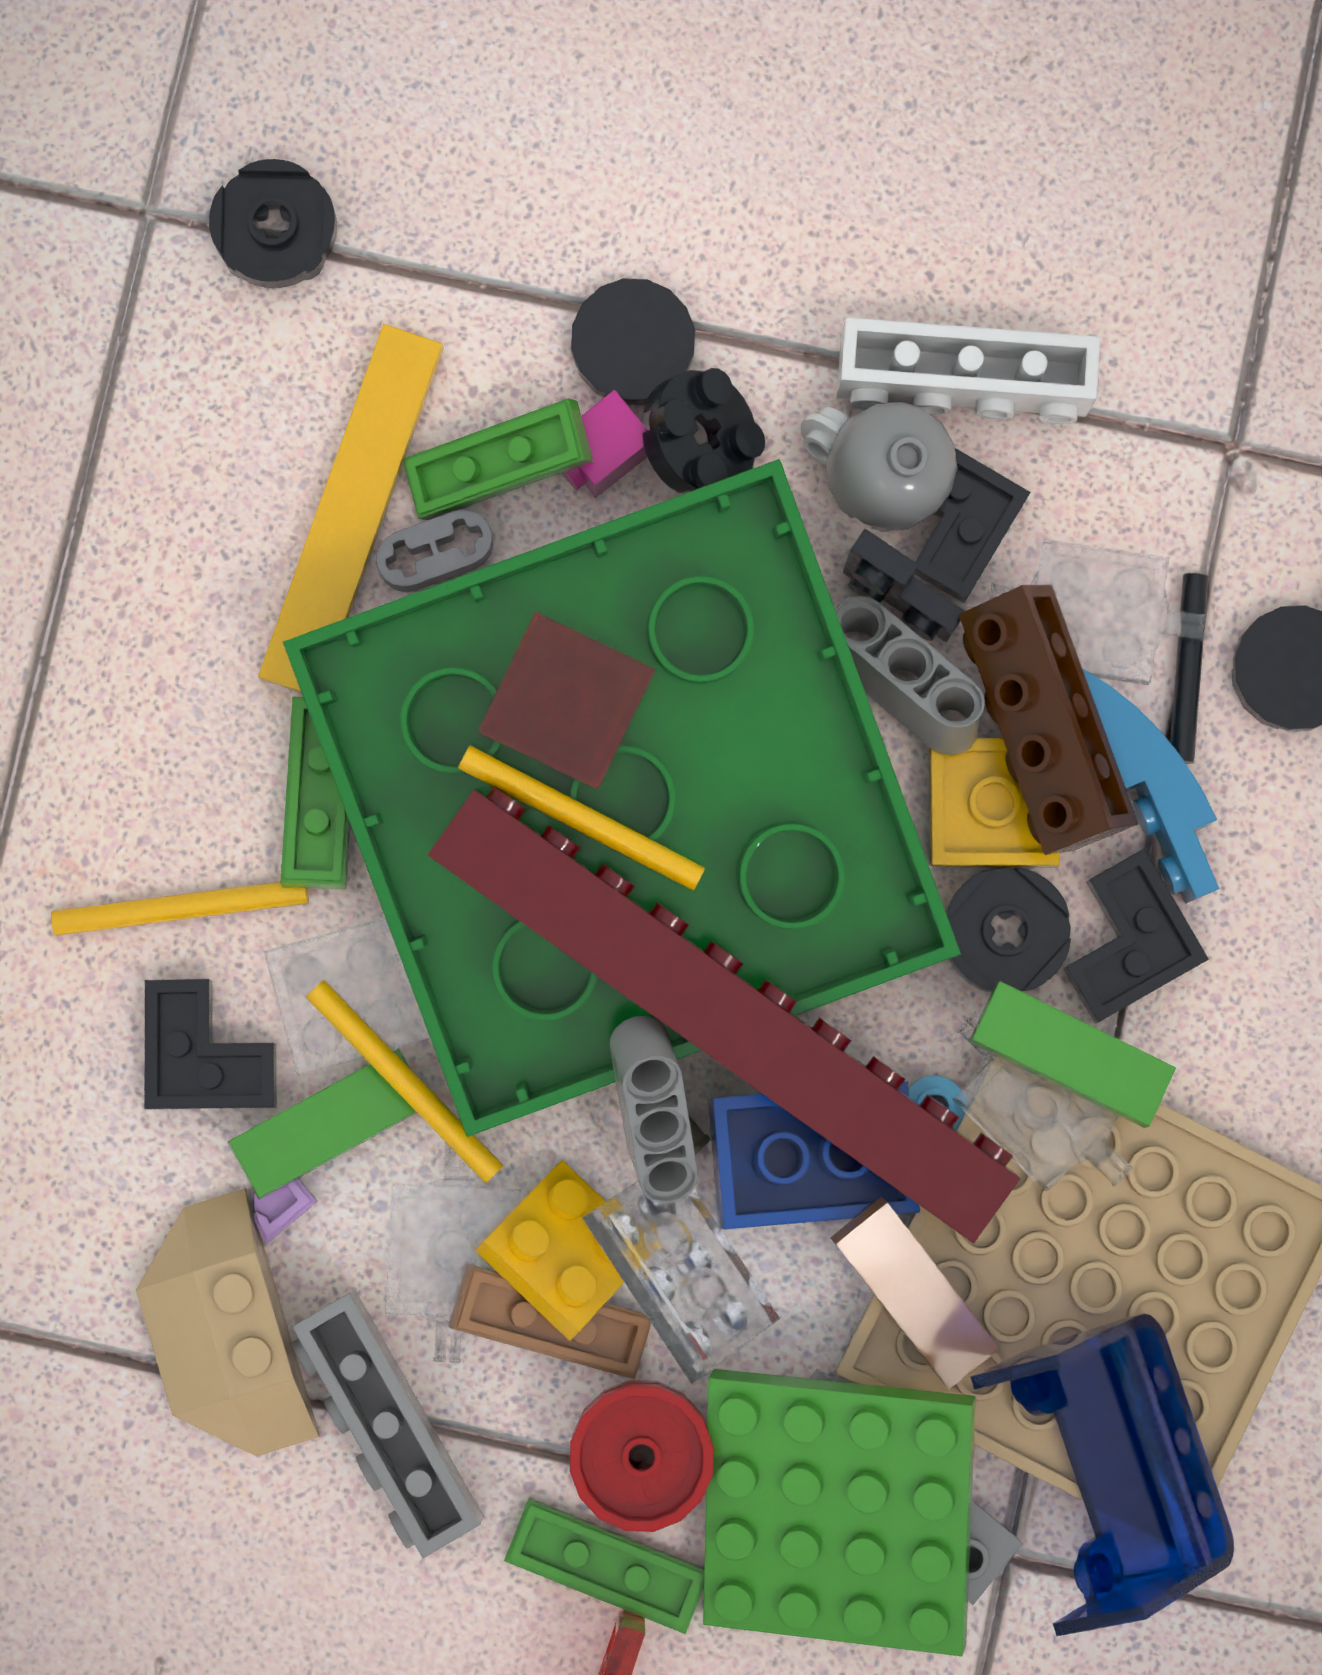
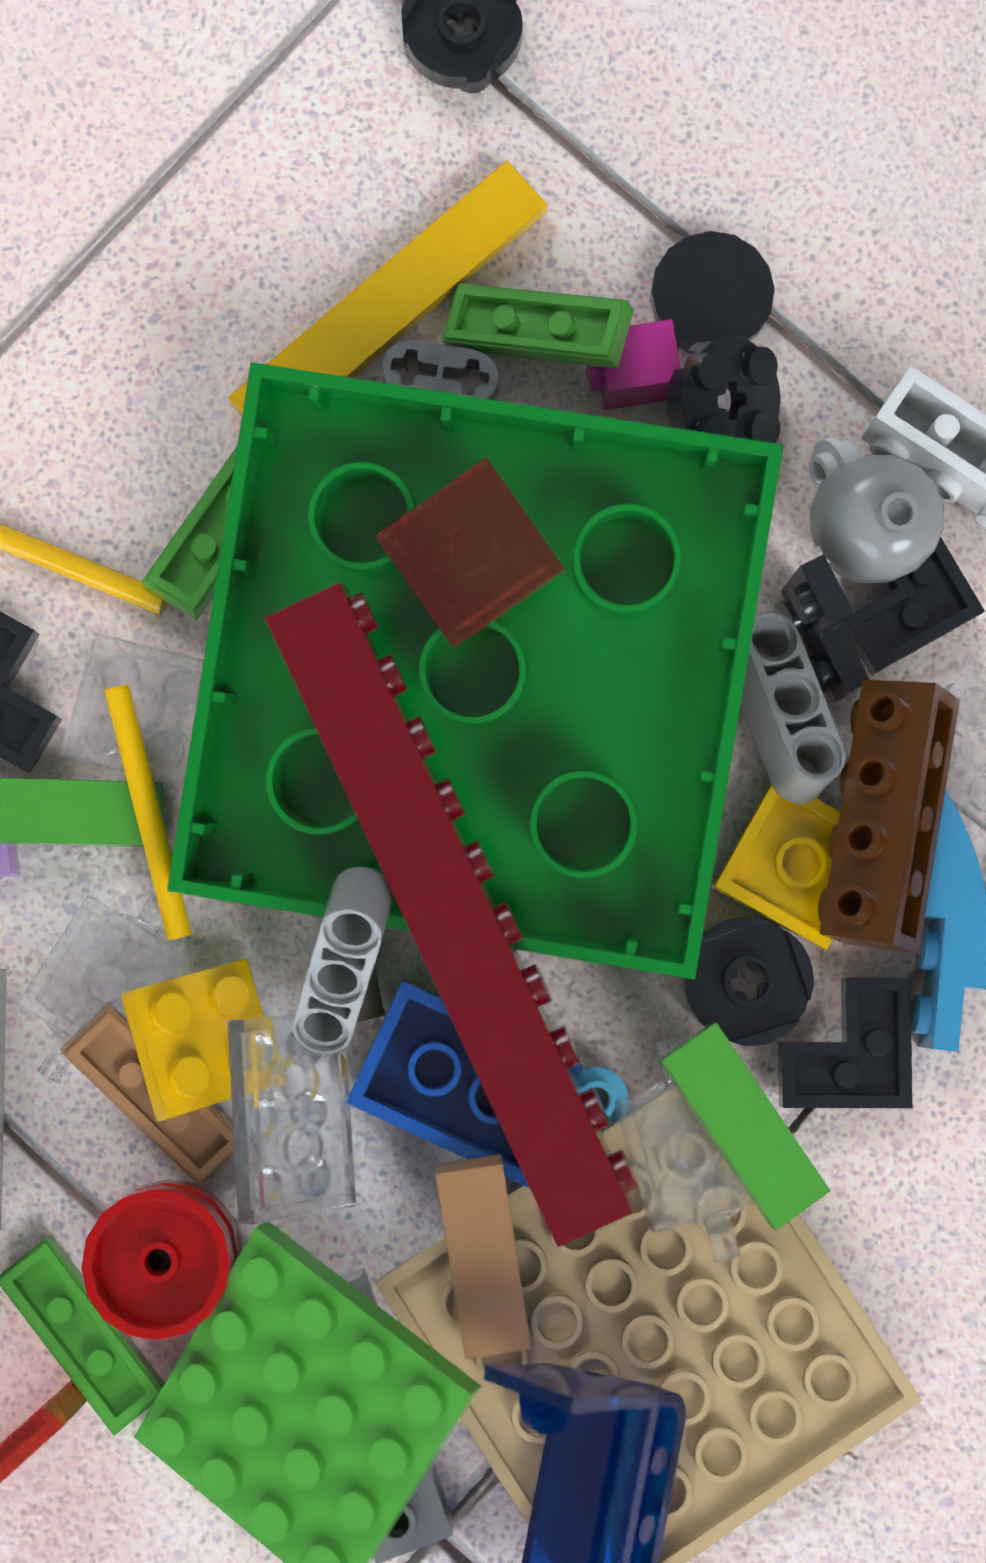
camera: 30 degrees right, 0 degrees up
yellow bar [458,745,705,891] -> none

